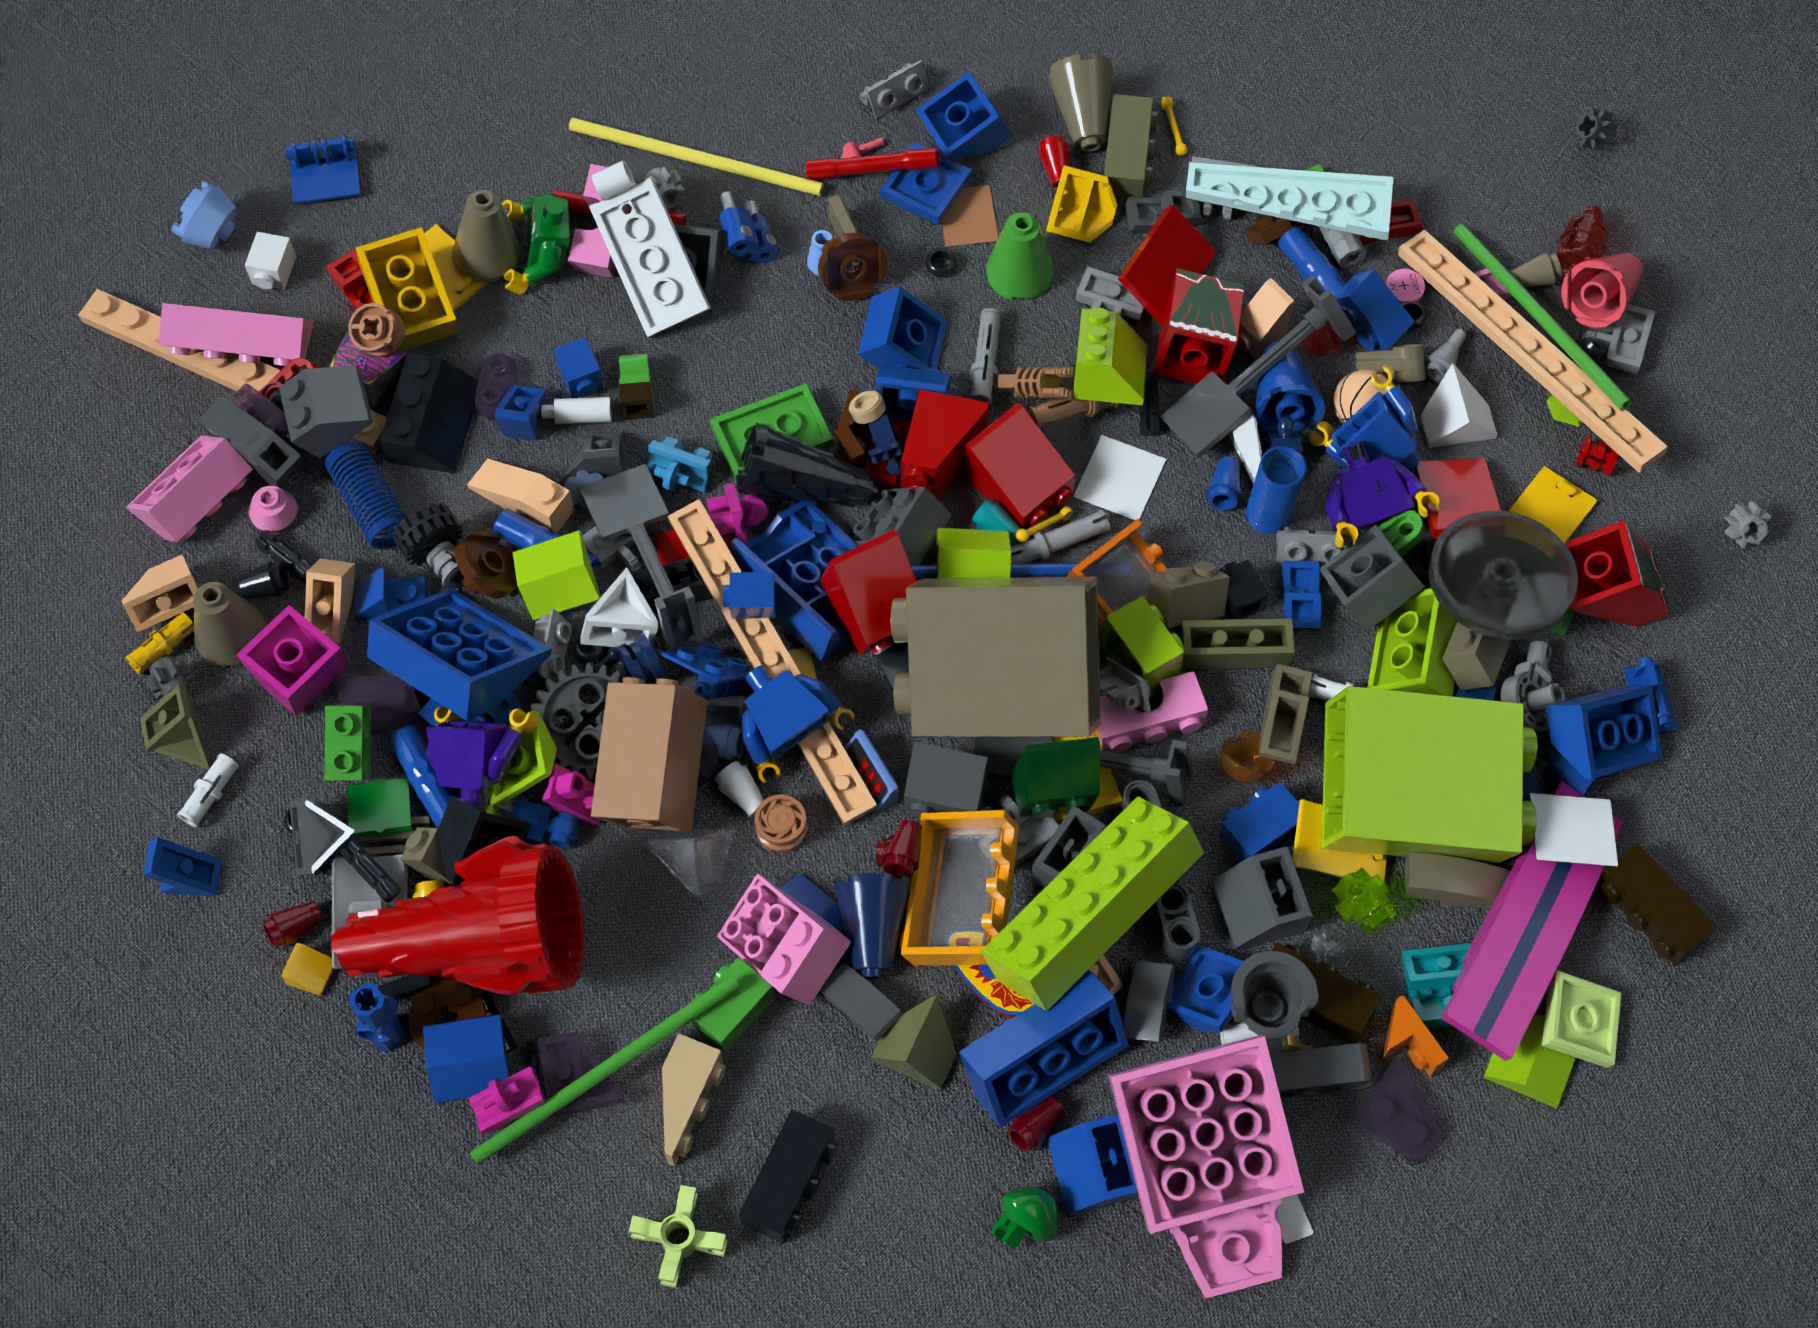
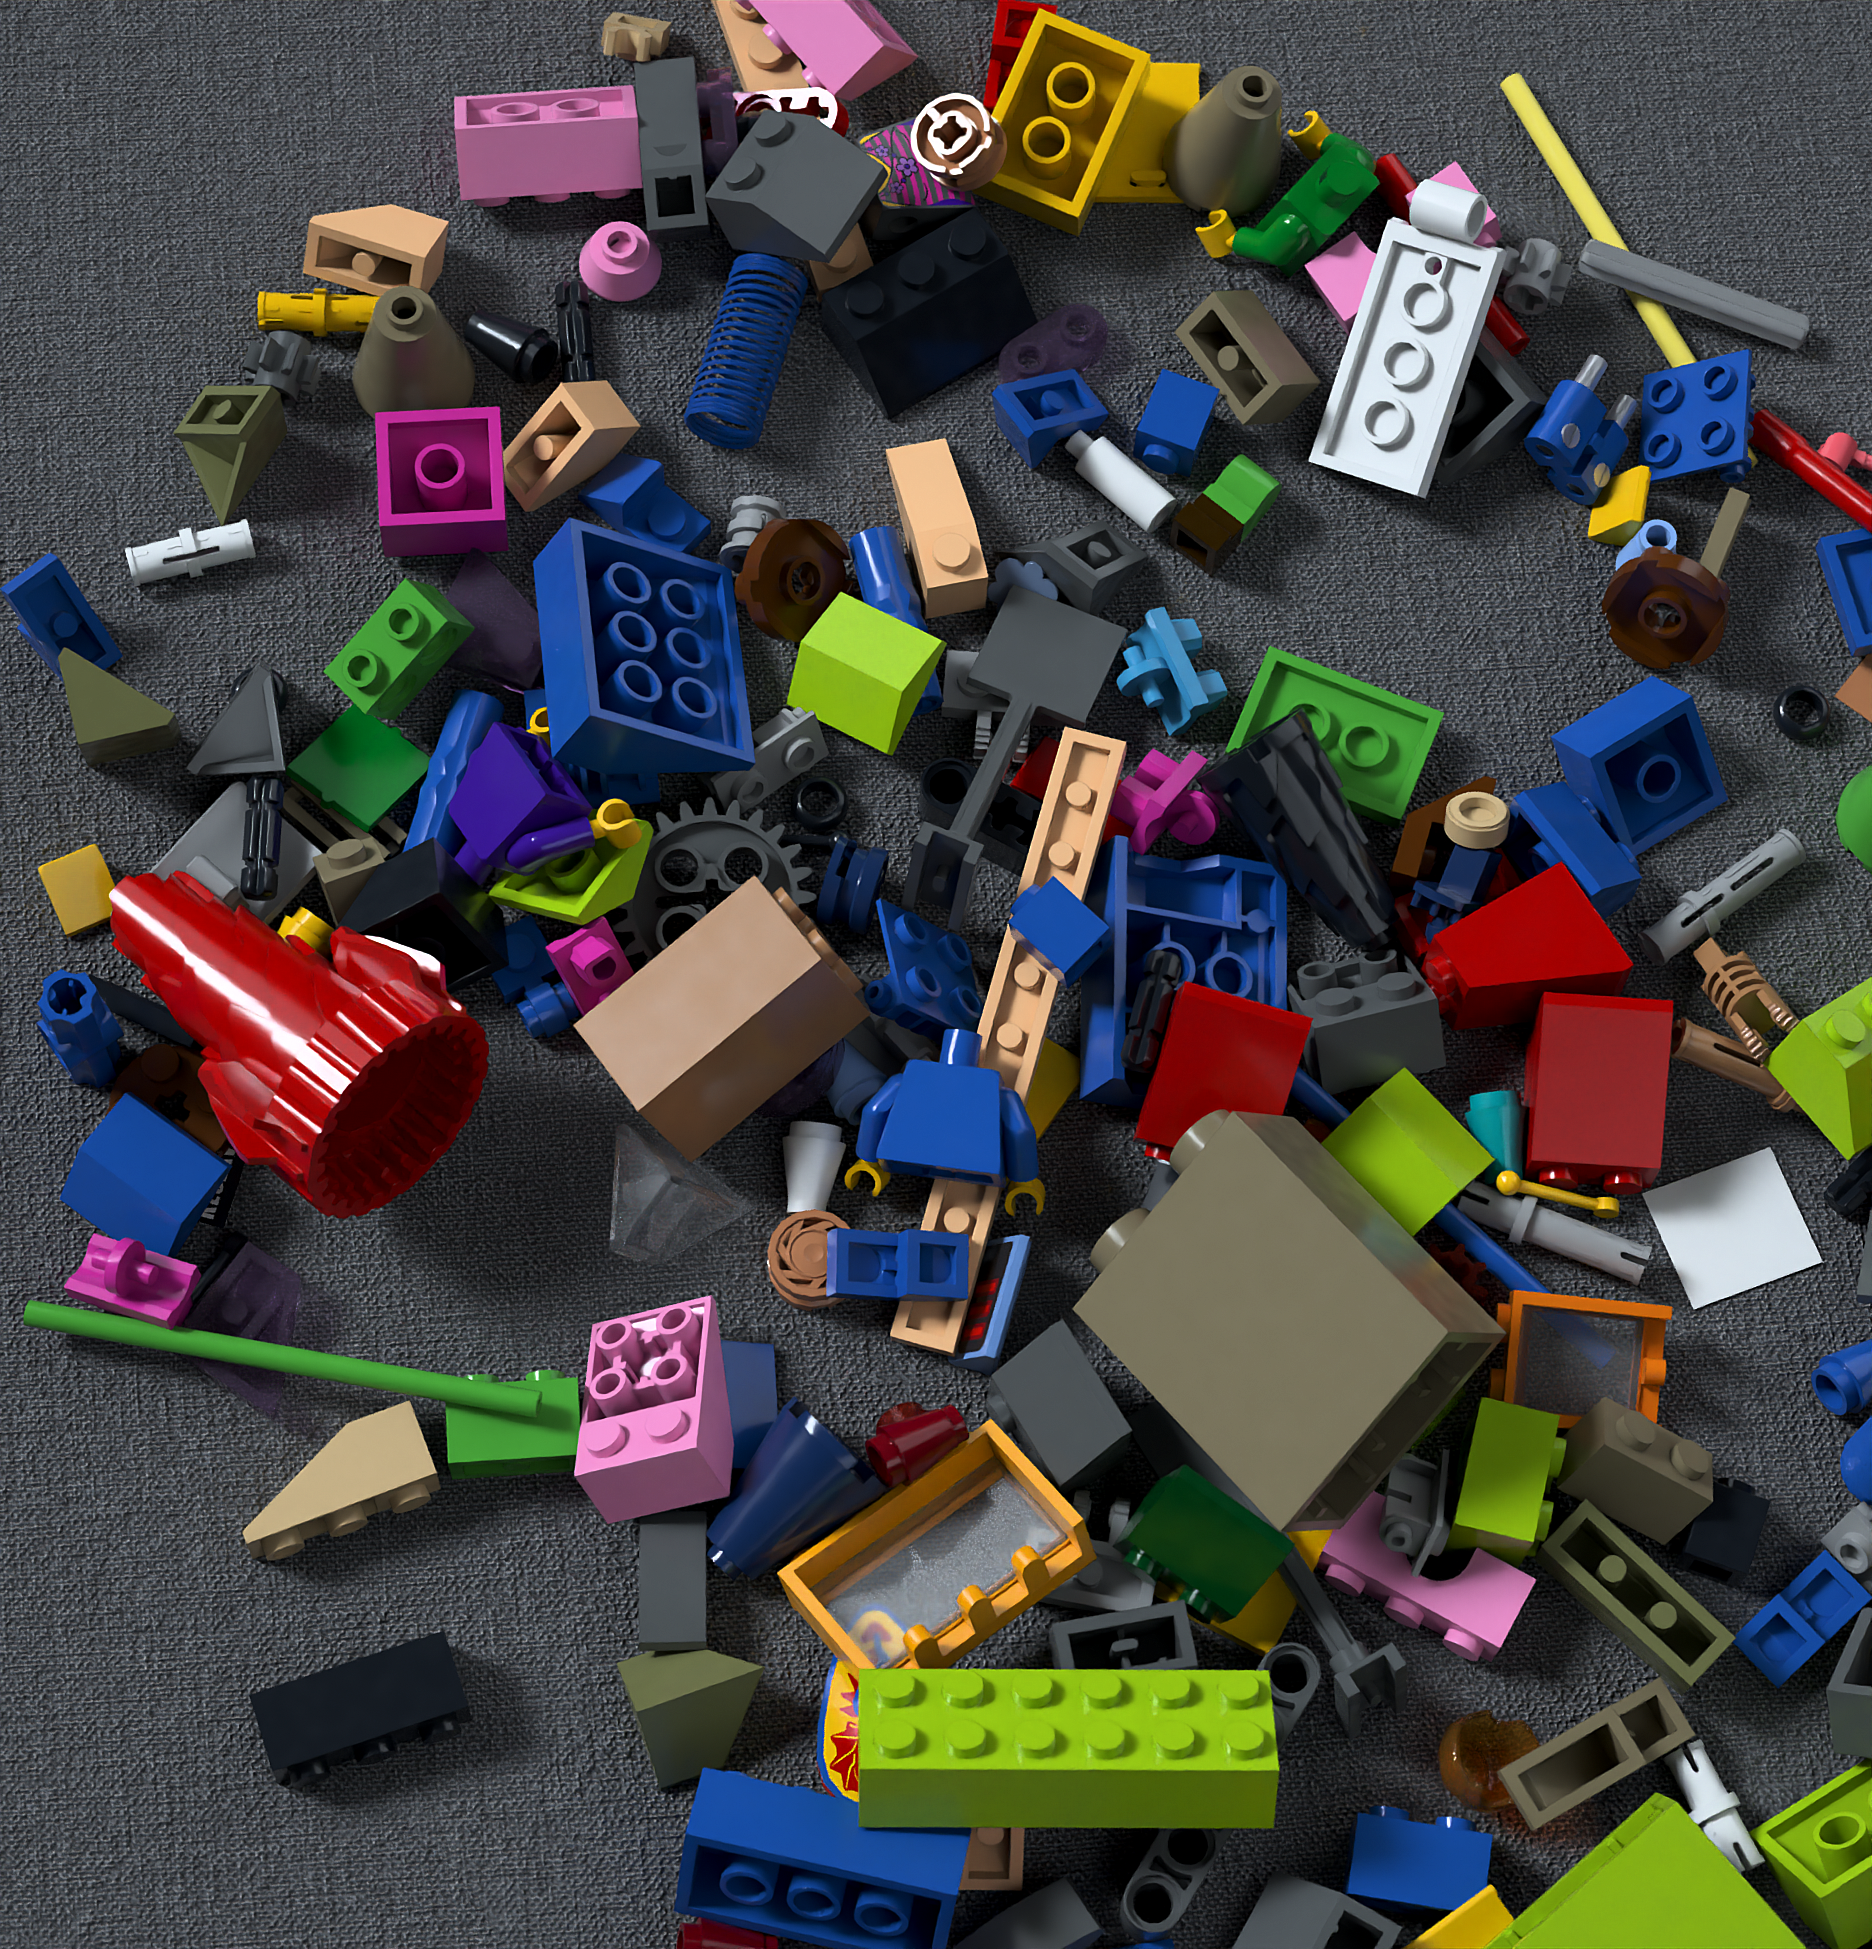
camera: 40 degrees right, 5 degrees up
dark red cone [262,901,323,949] -> none
black tyre [393,503,463,566] -> none
white slope [580,567,658,647] -> none
yellowish green pin [629,1185,728,1288] -> none
none -> olive slope [58,647,182,766]
none -> tan plate [601,12,672,62]
none -> blue slope [826,1228,969,1302]
none -> black axle [1120,950,1182,1074]
none -> dark tan brick [1175,290,1321,425]
none -> light grey axle [1578,239,1810,349]
none -> yellow slope [1588,465,1652,546]
none -> blue hinge [1638,349,1756,484]

